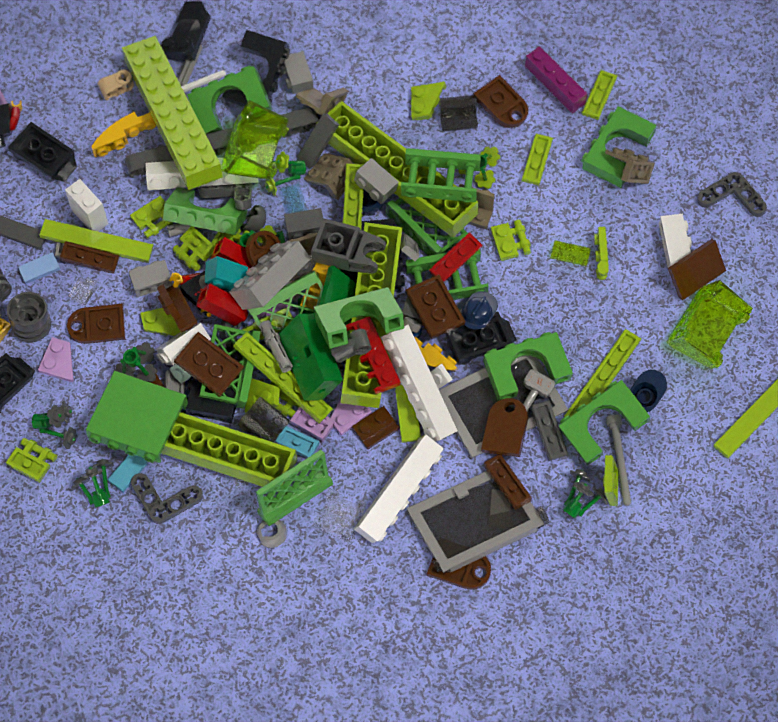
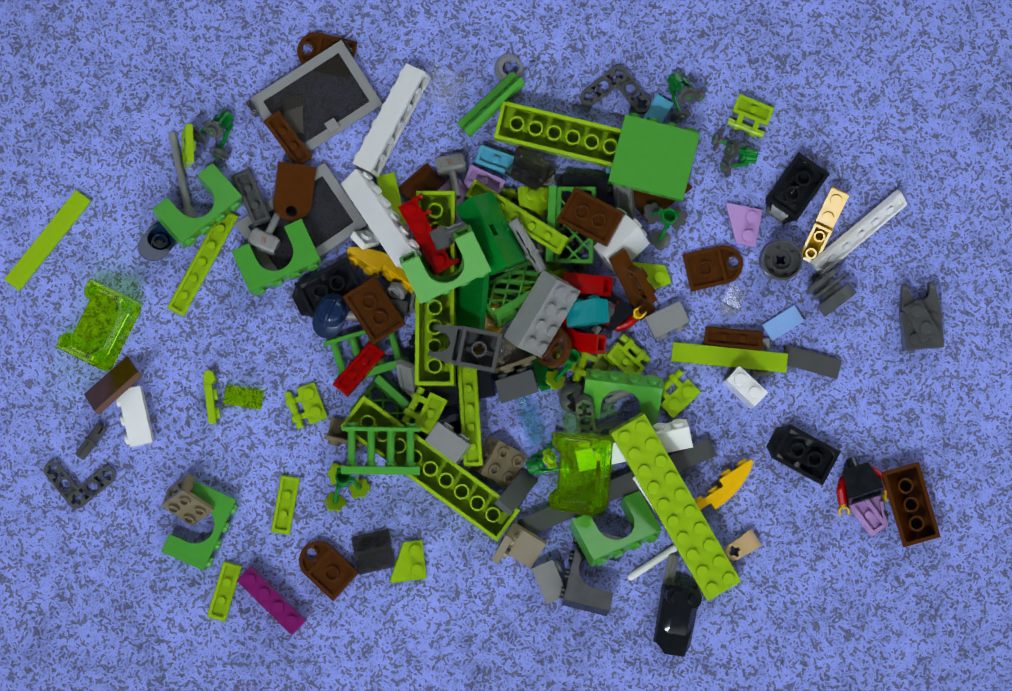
camera: 170 degrees right, 20 degrees up
none -> dark grey axle [75,423,107,460]
none -> lime plate [401,386,448,435]
none -> light grey piece [435,153,466,199]

